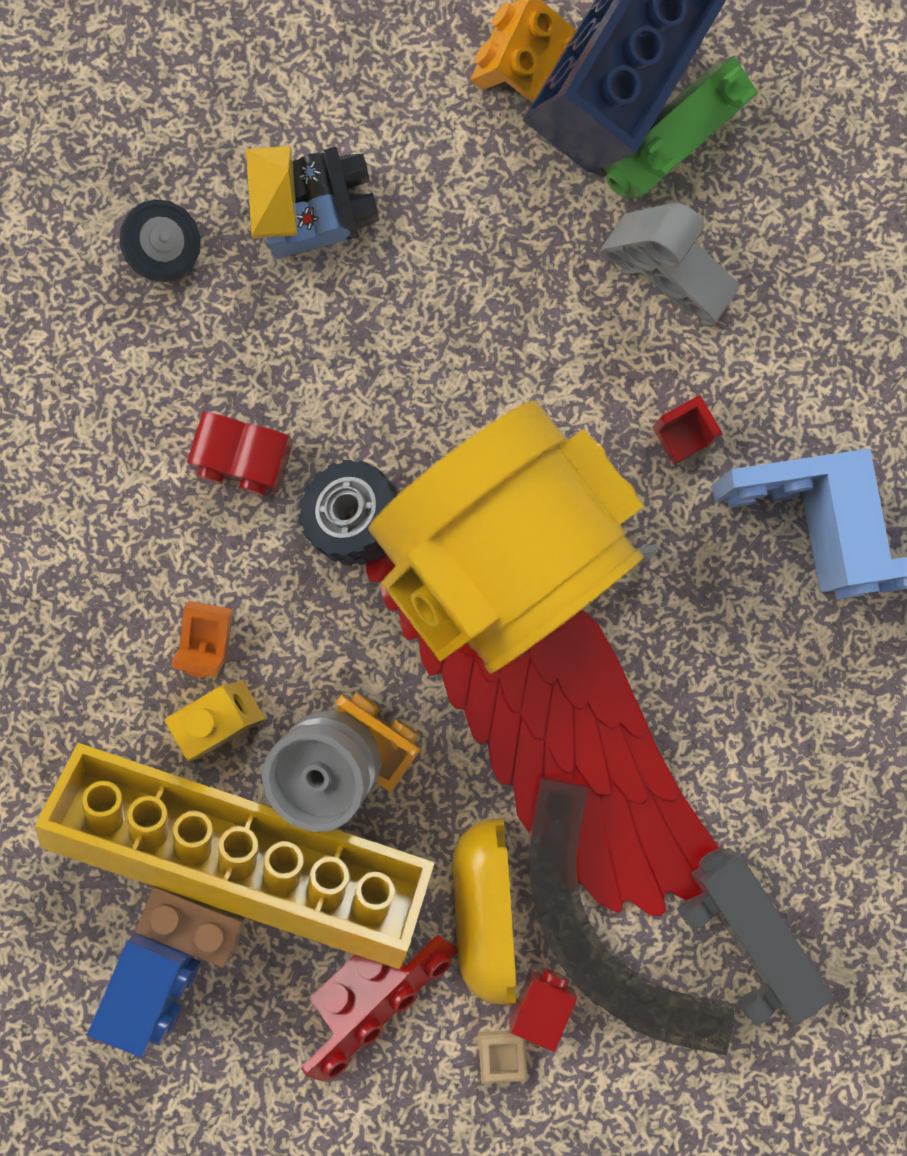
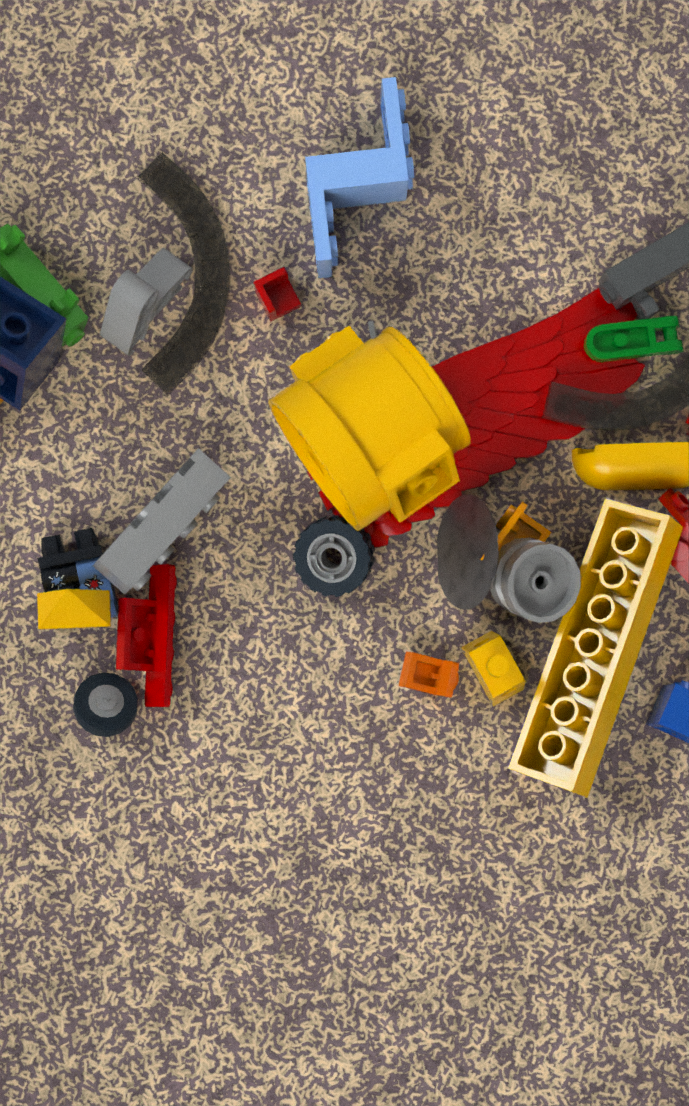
camera: 85 degrees left, 0 degrees up
medium nougat brick [135,886,248,968] -> none
red brick [187,411,293,497] -> none
none -> light grey wedge [92,448,231,594]
none -> red bracket [116,564,177,707]
none -> clear smoke plate [138,152,231,396]
none -> flat silver sticker [437,494,498,610]
none -> green plate [584,316,684,362]

